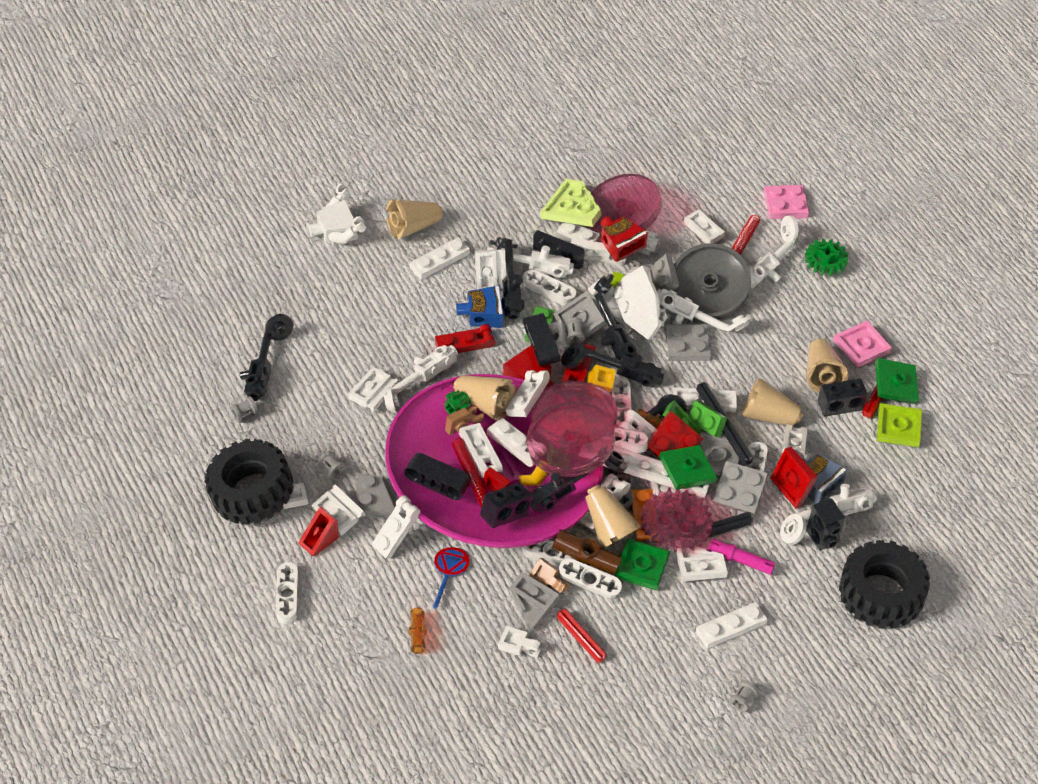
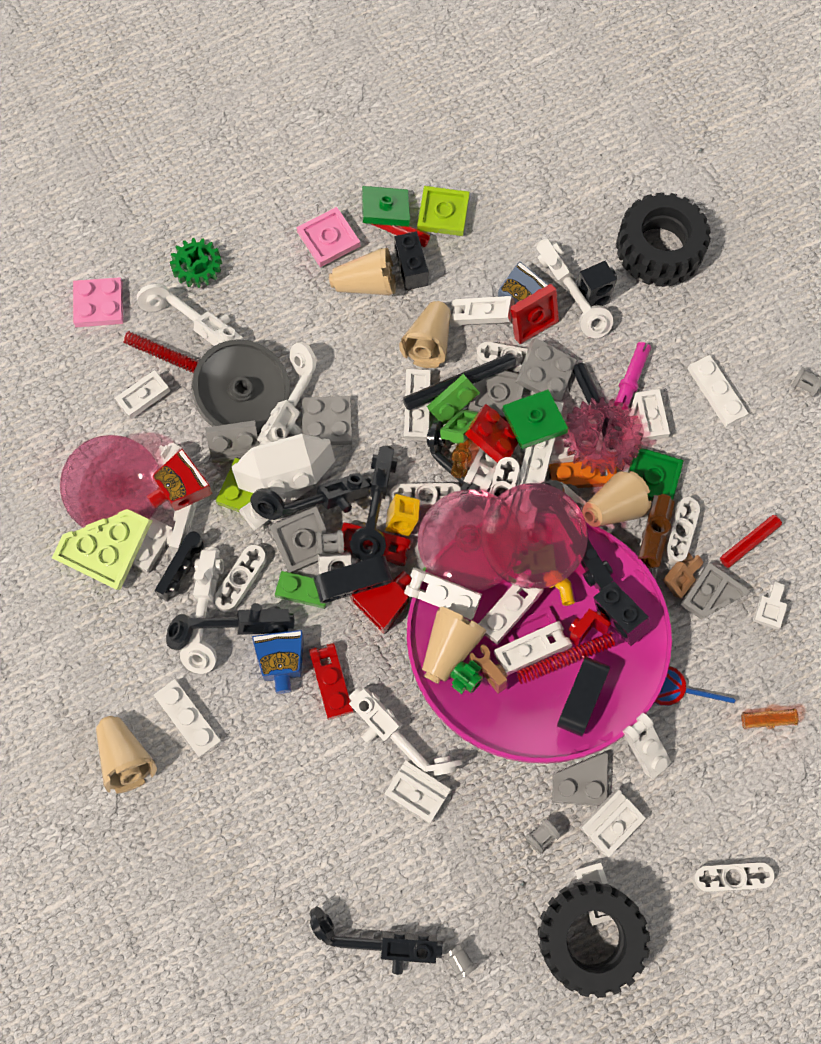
camera: 90 degrees left, 20 degrees up
red slope [298,507,339,556] -> none
white torso [308,184,366,244] -> none
white plate [475,248,506,289] -> none

